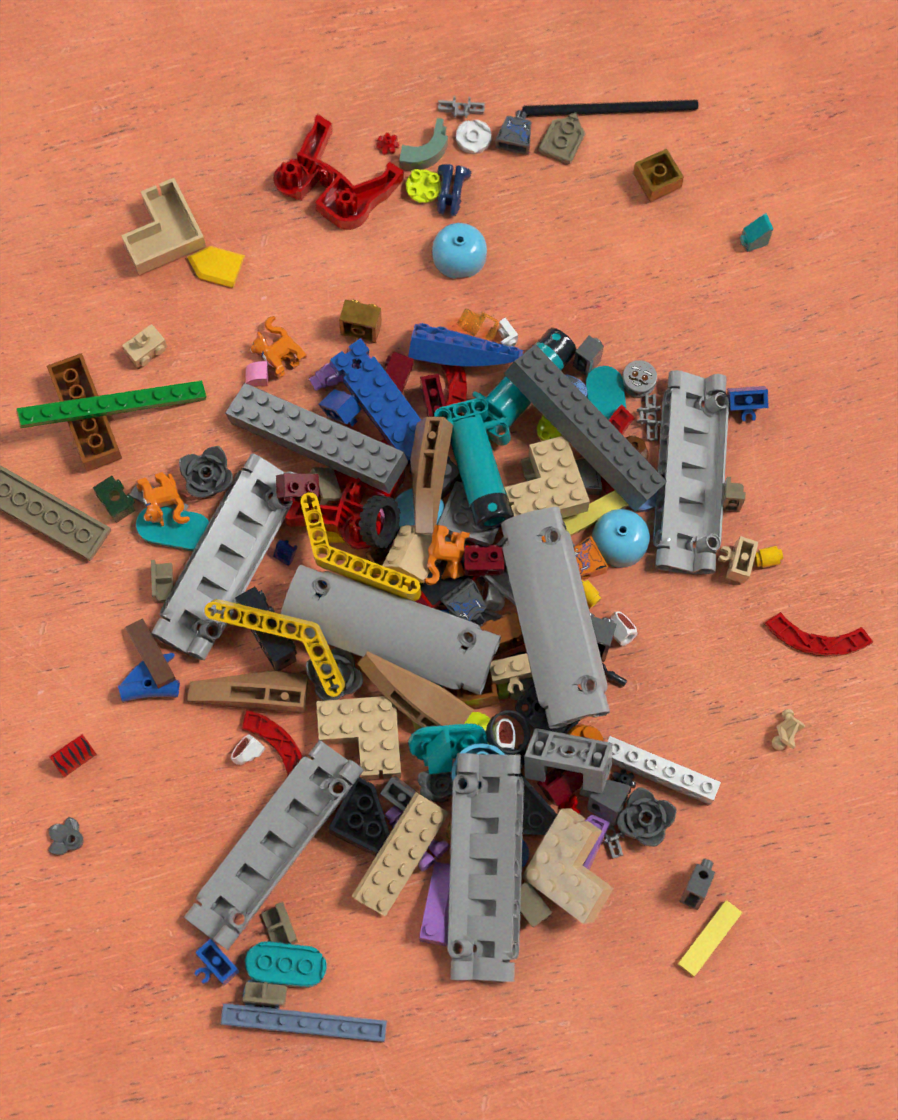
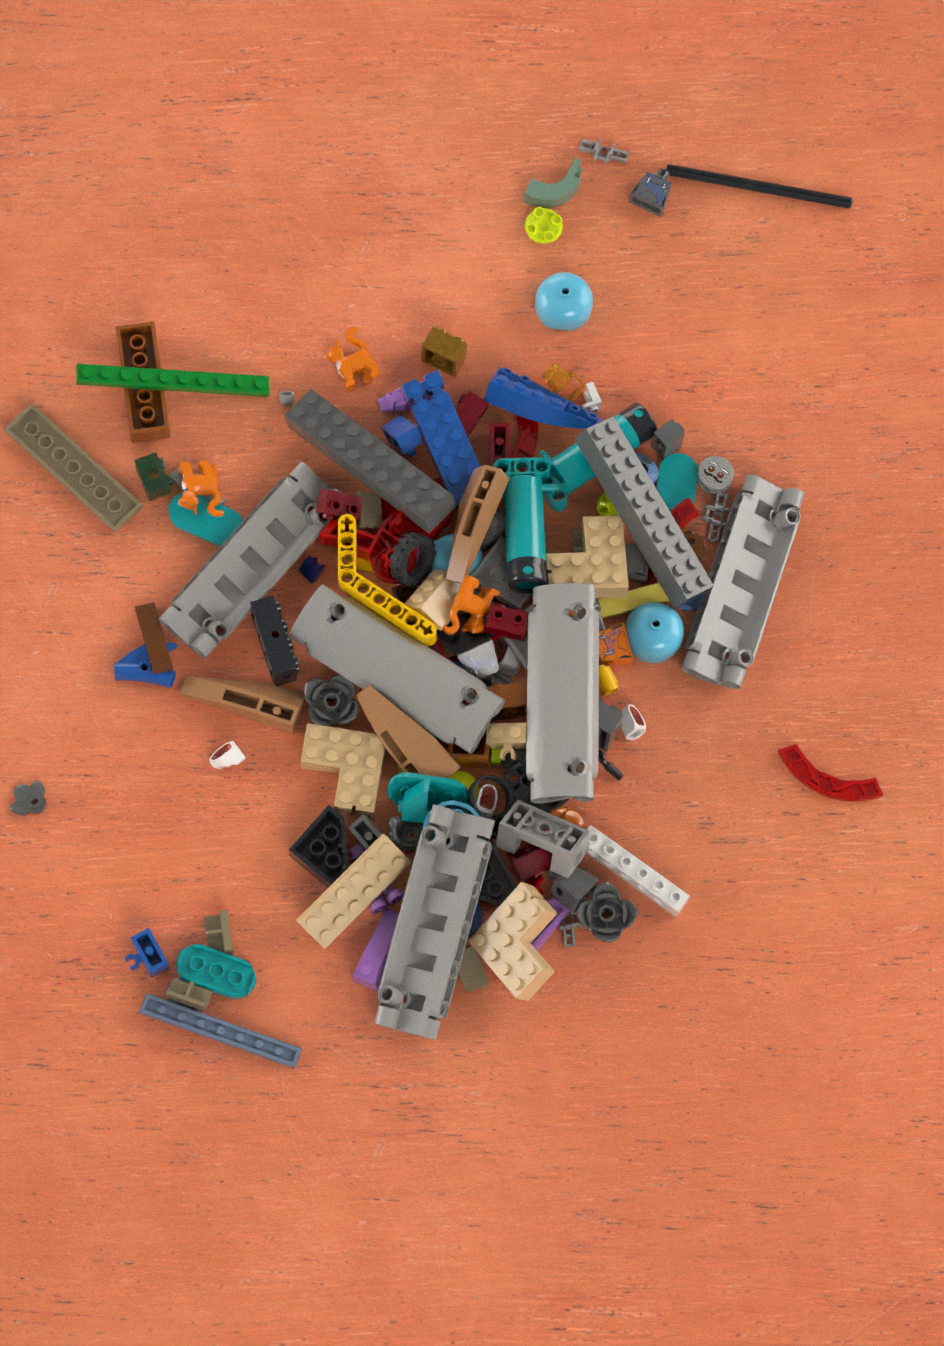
camera: 10 degrees right, 0 degrees up
red brick [49,734,97,778] -> none
tan piece [121,178,206,275] -> none
tan brick [122,324,167,369] -> none
dark tan panel [151,560,174,603] -> none
dark grey brick [179,446,233,498] -> none
light grey panel [184,740,364,950] -> none
yellow tile [187,246,245,288] -> none
yellow beam [204,599,345,697] -> none
red tile [242,710,303,777] -> none
bright pink brick [246,361,268,386] -> none
red animal [273,113,404,230] -> none
red plant [376,133,400,155] -> none
dark blue piece [437,164,472,217] -> none
white tile [456,120,491,154] -> none
dark tan tile [538,113,585,164] -> none
black plant [612,769,636,794] -> none
pearl gold brick [633,148,684,202] -> none
light yellow tile [678,900,743,977] -> none
dark grey torso [679,859,715,910] -> none
tan brick [718,536,758,584] -> none
dark tan panel [723,476,746,512] -> none
blue brick [727,386,768,421] -> none
teal slope [740,213,773,252] -> none
yellow brick [754,546,783,568] -> none
tan piece [772,709,805,750] -> none
none -> light grey hinge [279,391,295,407]

